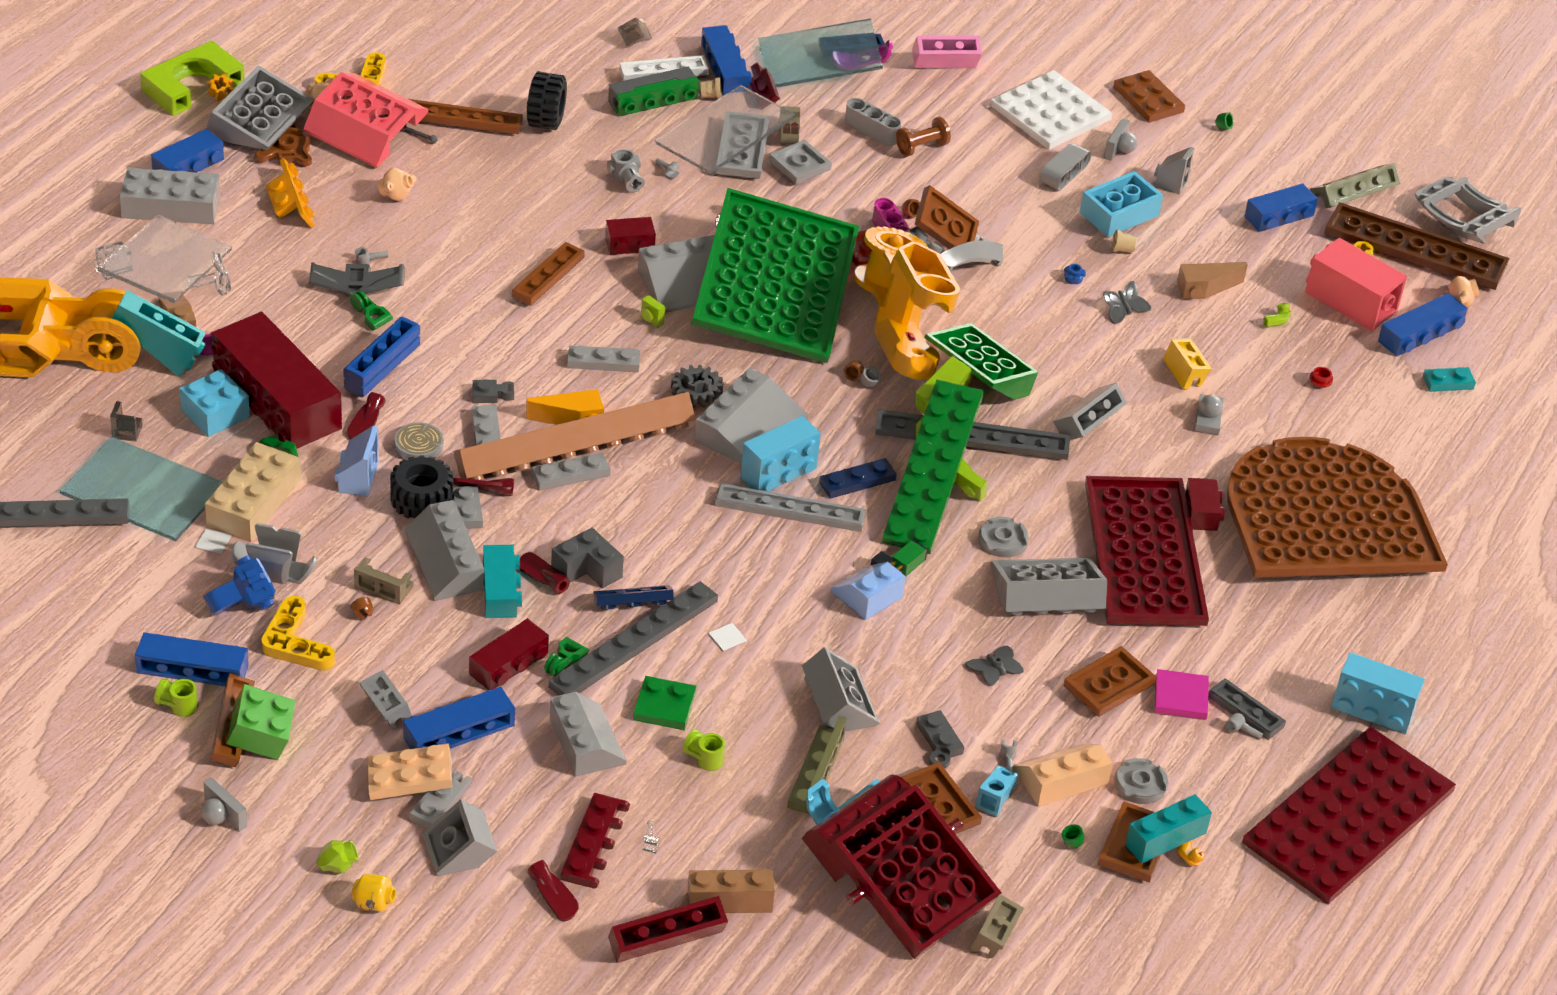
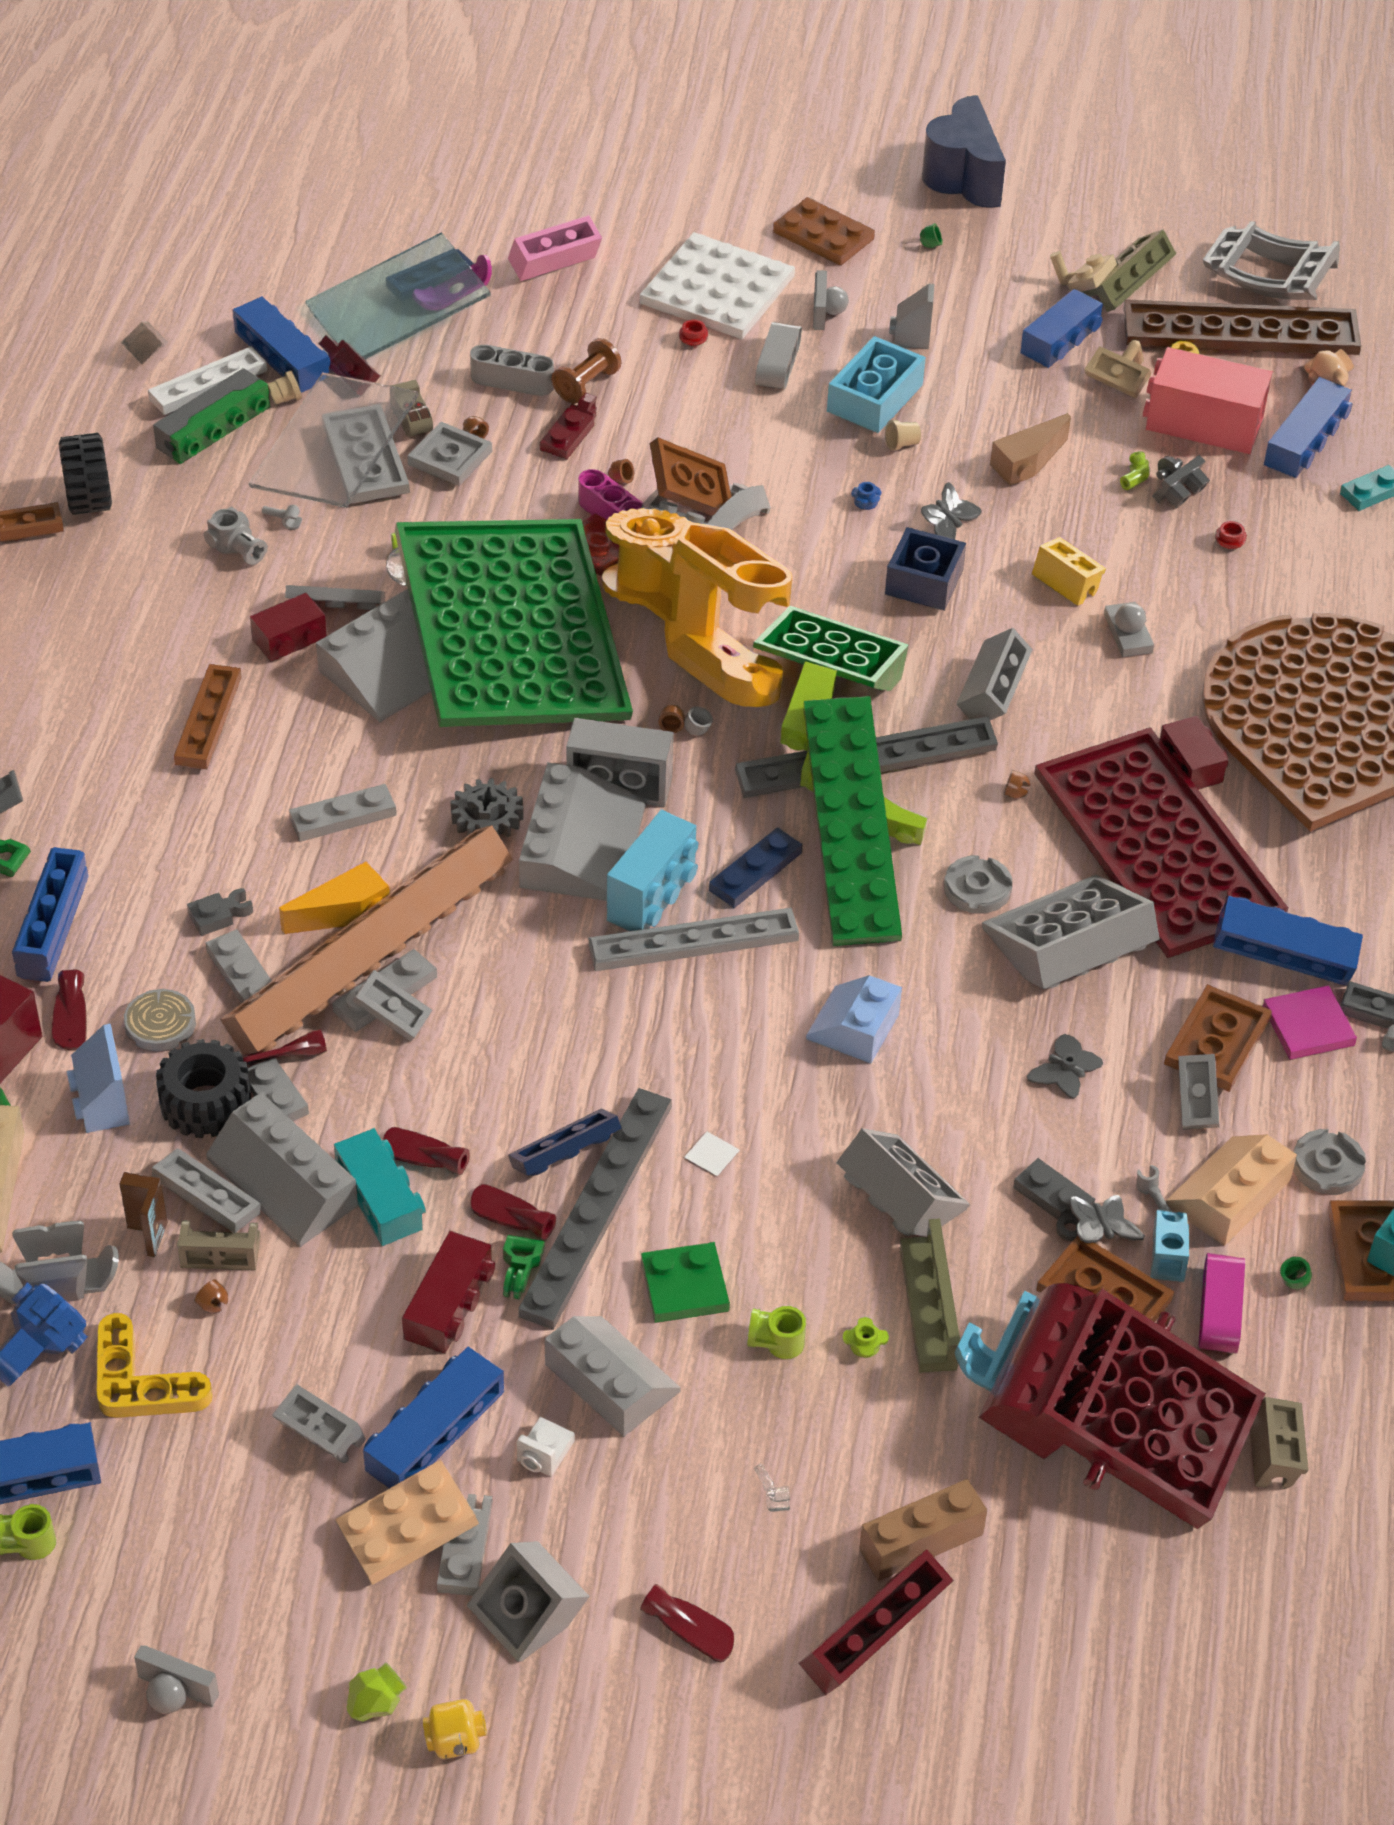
camera: 20 degrees left, 5 degrees up
dark orange plate [210,673,255,767] -> none
bright green brick [226,684,296,760] -> none
dark grey brick [551,527,624,589] -> none
dark red hinge [560,793,630,889] -> none
lime plate [641,295,665,328] -> none
green piece [870,539,928,577] -> none
none -> reddish brown panel [119,1172,168,1257]
none -> light grey plate [152,1148,261,1233]
none -> light grey plate [285,585,385,610]
none -> light grey plate [352,970,432,1042]
none -> dark orange hinge [462,416,489,439]
none -> dark red piece [471,1184,556,1240]
none -> white bracket [517,1417,575,1477]
none -> dark red hinge [540,393,597,460]
none -> light grey brick [566,718,674,807]
none -> red plate [679,319,708,346]
none -> lime plate [843,1317,889,1358]
none -> dark blue brick [885,527,966,611]
none -> dark blue brick [922,95,1006,208]
none -> dark orange hinge [1004,770,1031,798]
none -> tan plate [1050,251,1117,292]
none -> dark grey piece [1069,1195,1145,1243]
none -> tan plate [1084,340,1151,398]
none -> dark grey hips [1152,455,1210,508]
none -> light grey plate [1178,1054,1220,1130]
none -> dark pink beam [1198,1253,1245,1354]
none -> blue brick [1213,895,1363,986]

